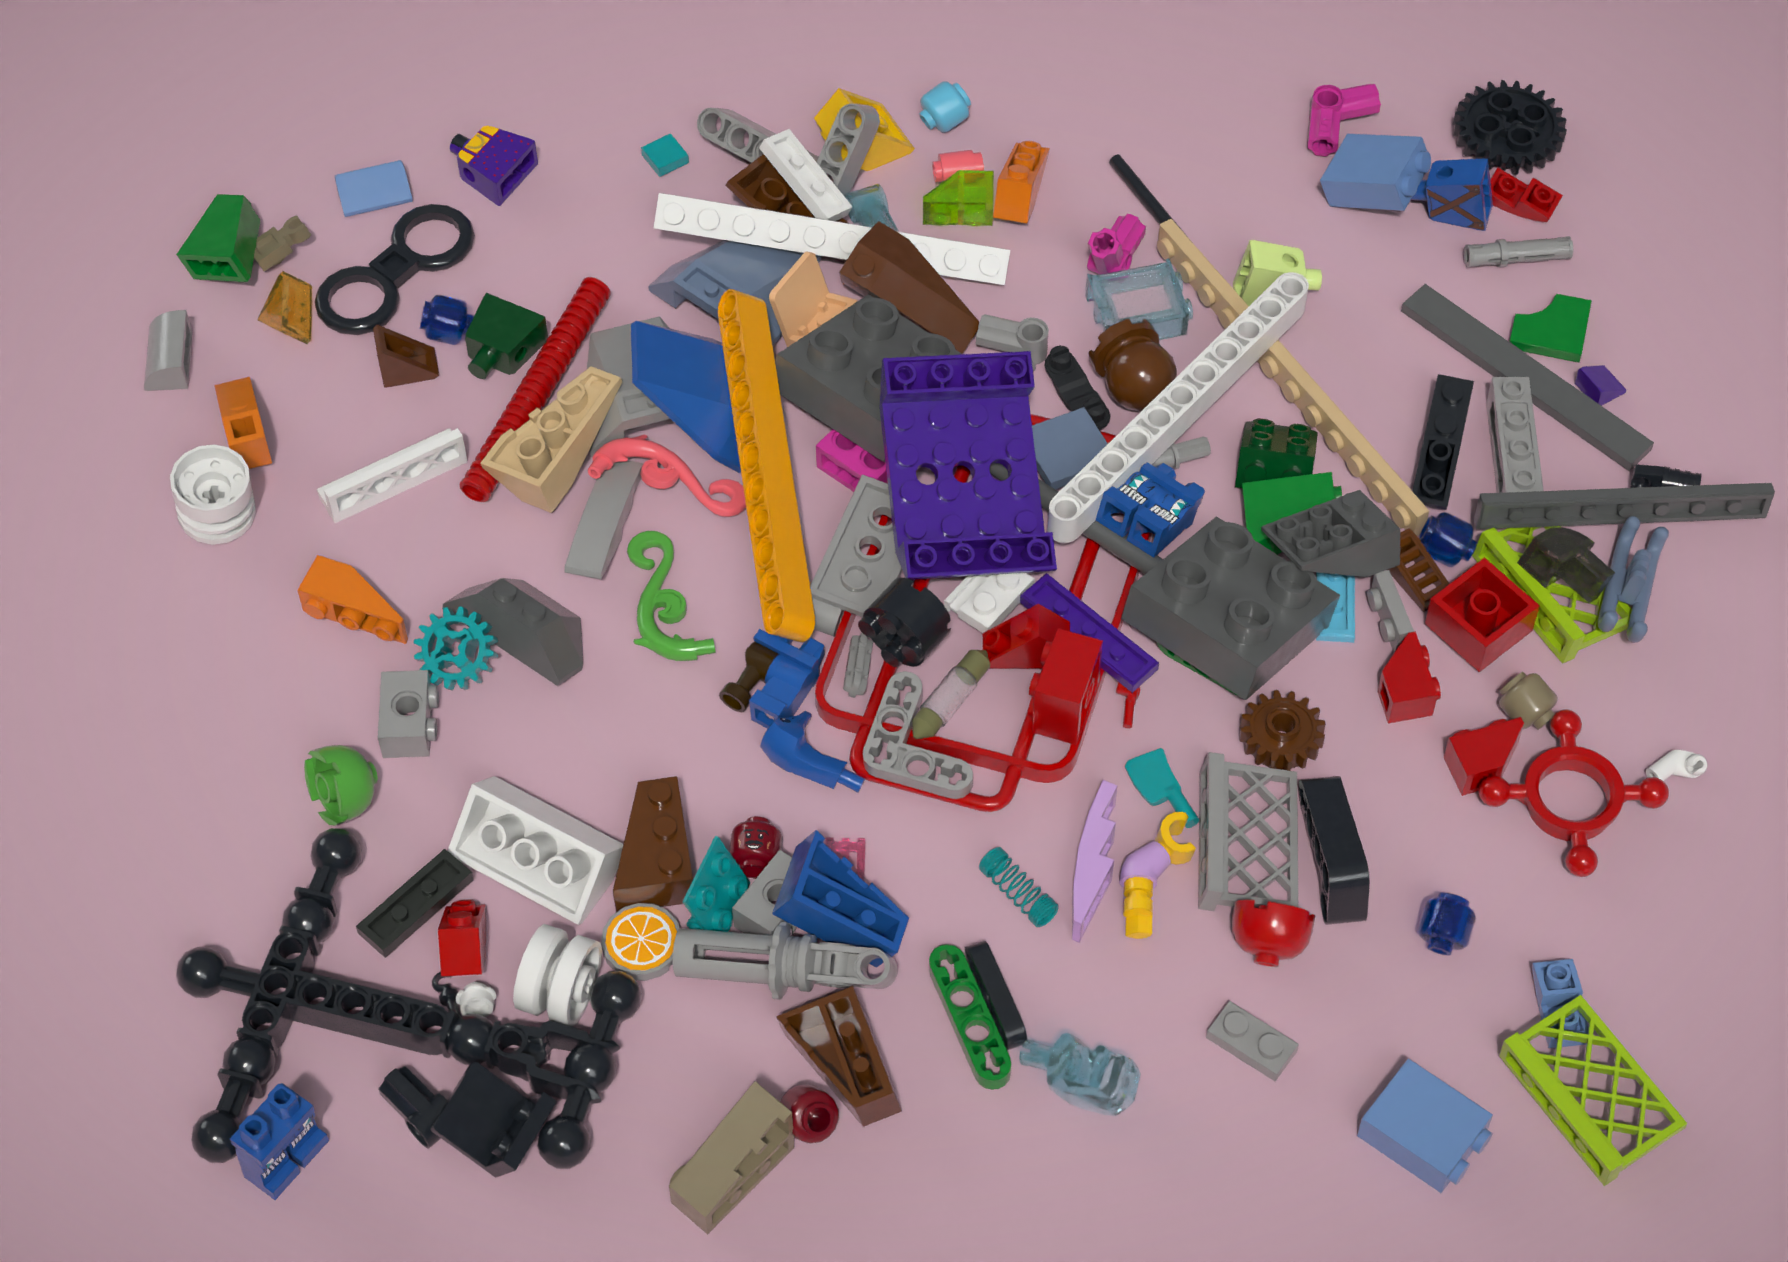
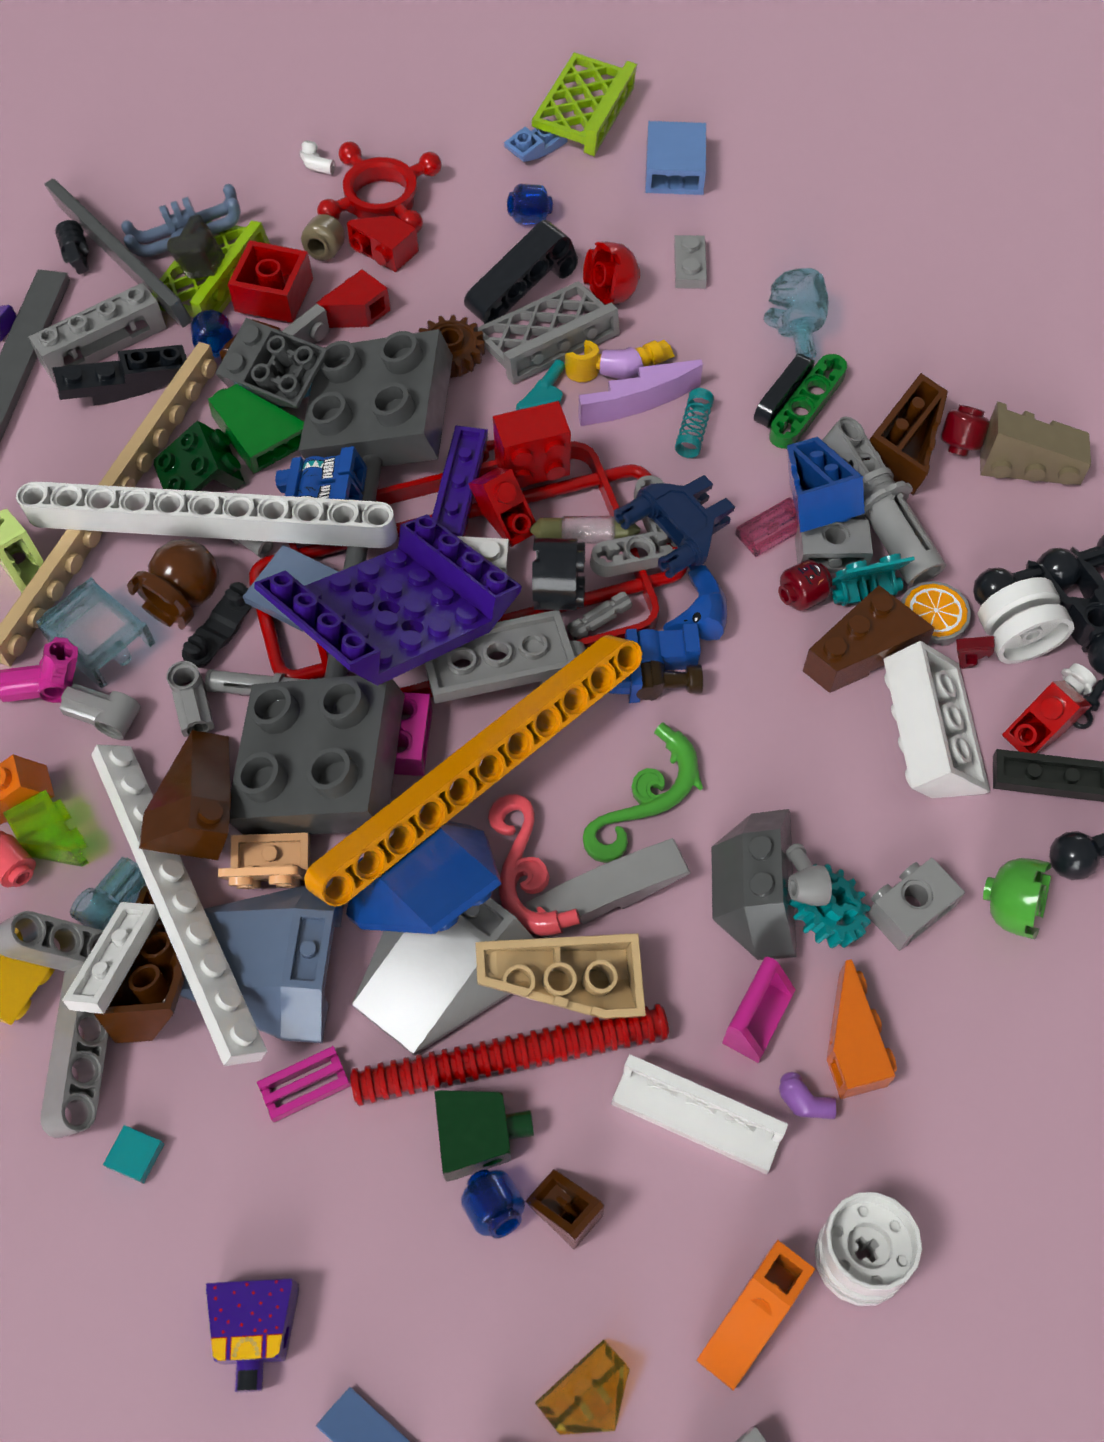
camera: 125 degrees left, 5 degrees up
black bar [314,204,475,335] -> none
none -> light grey piece [59,684,141,740]
none -> dark pink tile [257,1046,351,1122]
none -> dark blue connector [614,475,735,578]
none -> dark pink tile [722,956,796,1063]
none -> medium lavender arm [779,1072,836,1119]
none -> light grey bar [786,843,832,906]
none -> dark red tile [956,636,995,668]

